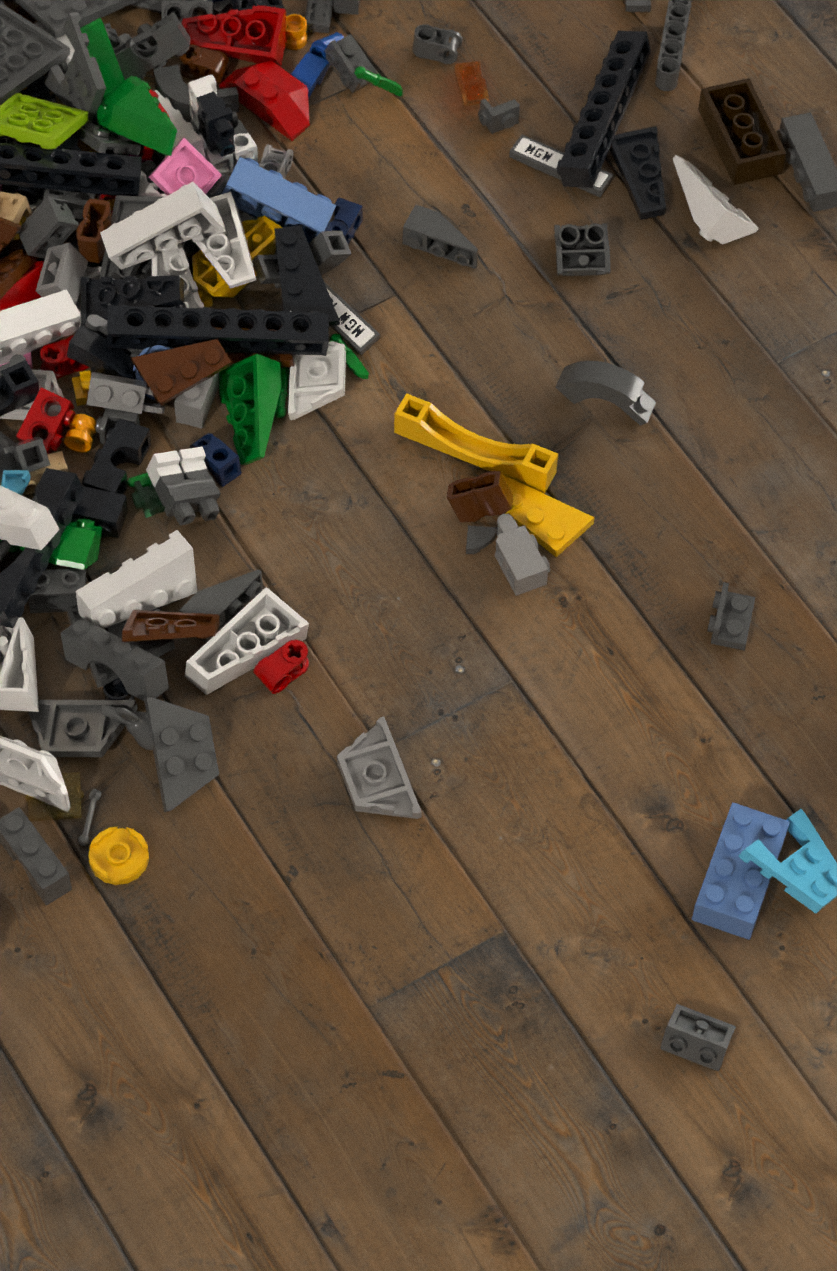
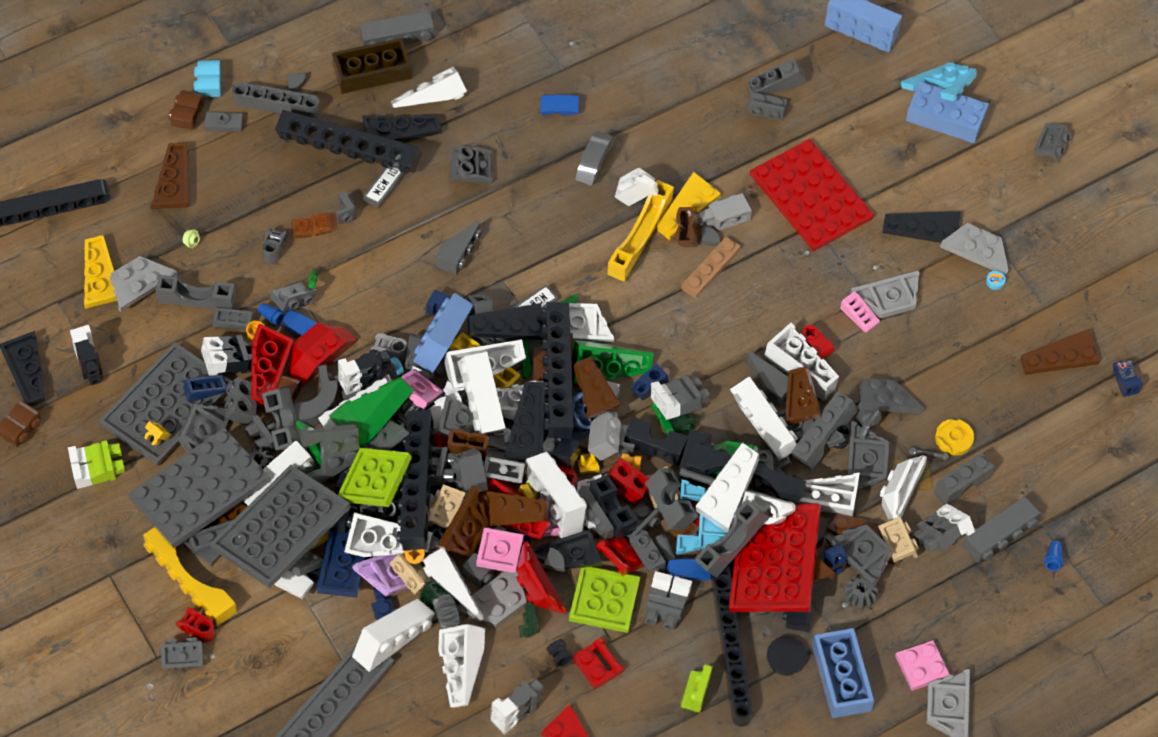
camera: 90 degrees left, 0 degrees up
none -> dark grey tile [288,73,306,92]
none -> blue slope [540,95,580,116]
none -> white piece [615,168,658,206]
none -> medium nougat plate [681,237,741,299]
none -> dark grey slope [746,58,807,94]
none -> red plate [750,138,874,252]
none -> bright pink slope [840,292,880,333]
none -> black wing [882,211,961,243]
none -> light grey wing [940,223,1008,276]
none -> medium azure tile [986,271,1006,290]
none -> reddish brown wing [1020,329,1100,375]
none -> dark blue leg [1113,359,1143,397]

